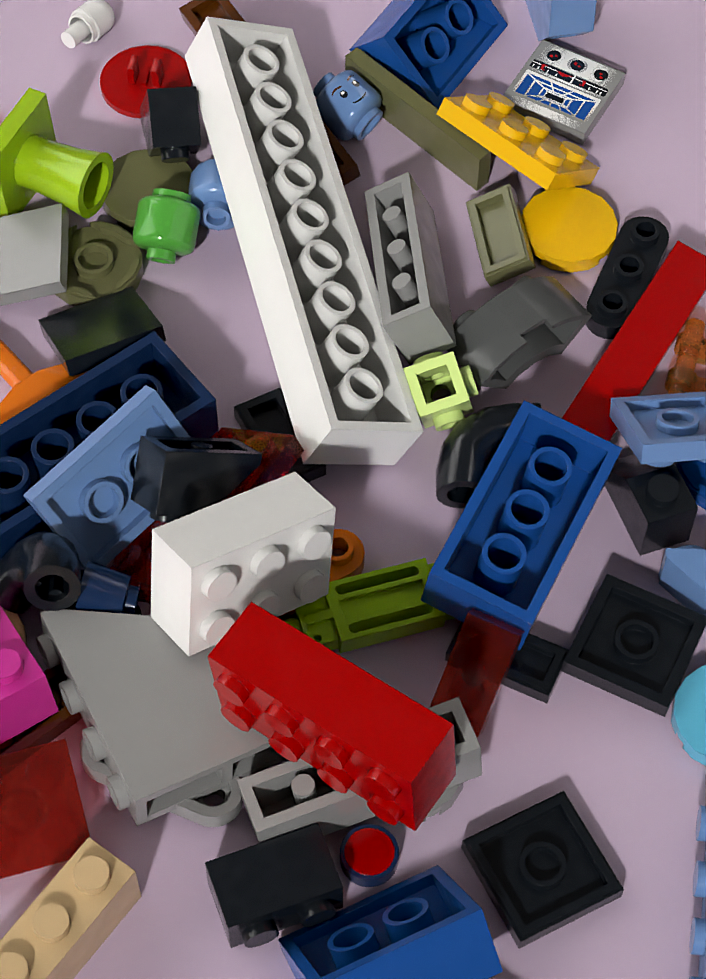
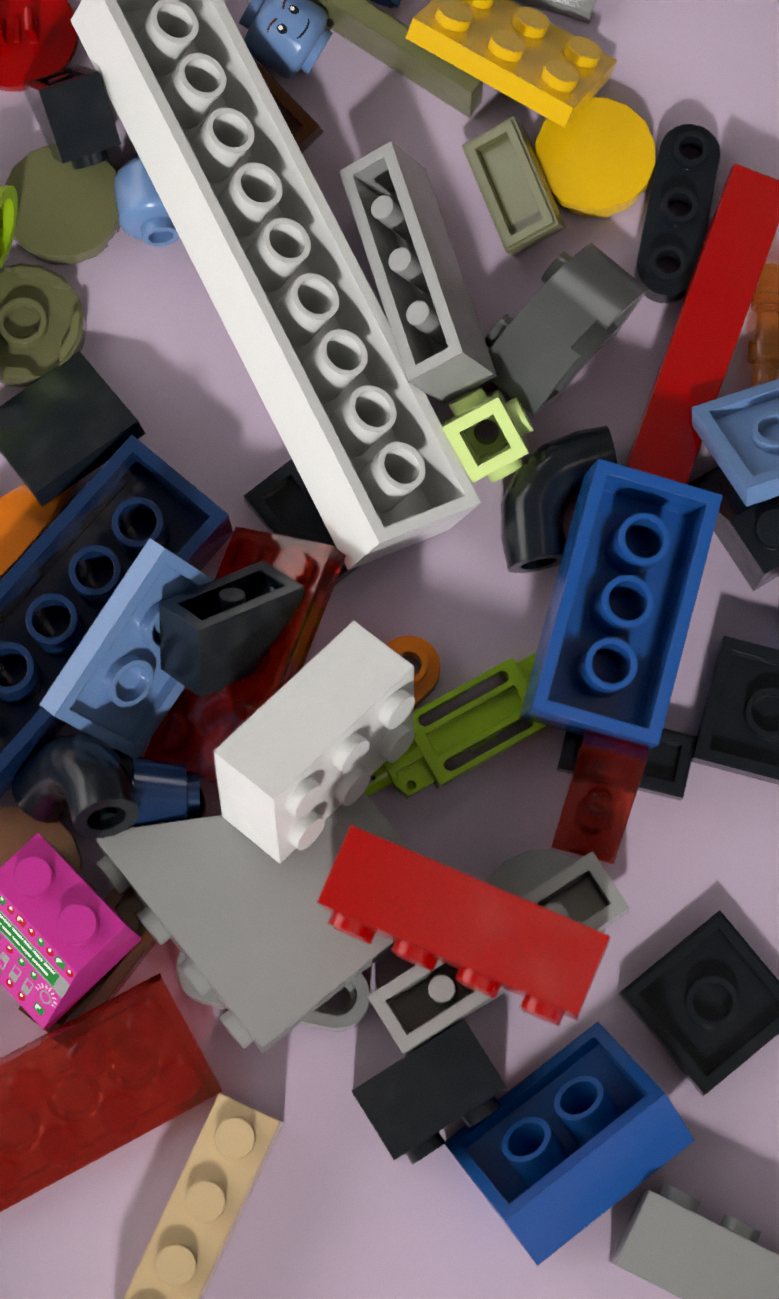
camera: 10 degrees left, 20 degrees up
bright green head [133,188,200,264] -> none
red tile [340,824,399,887] -> none

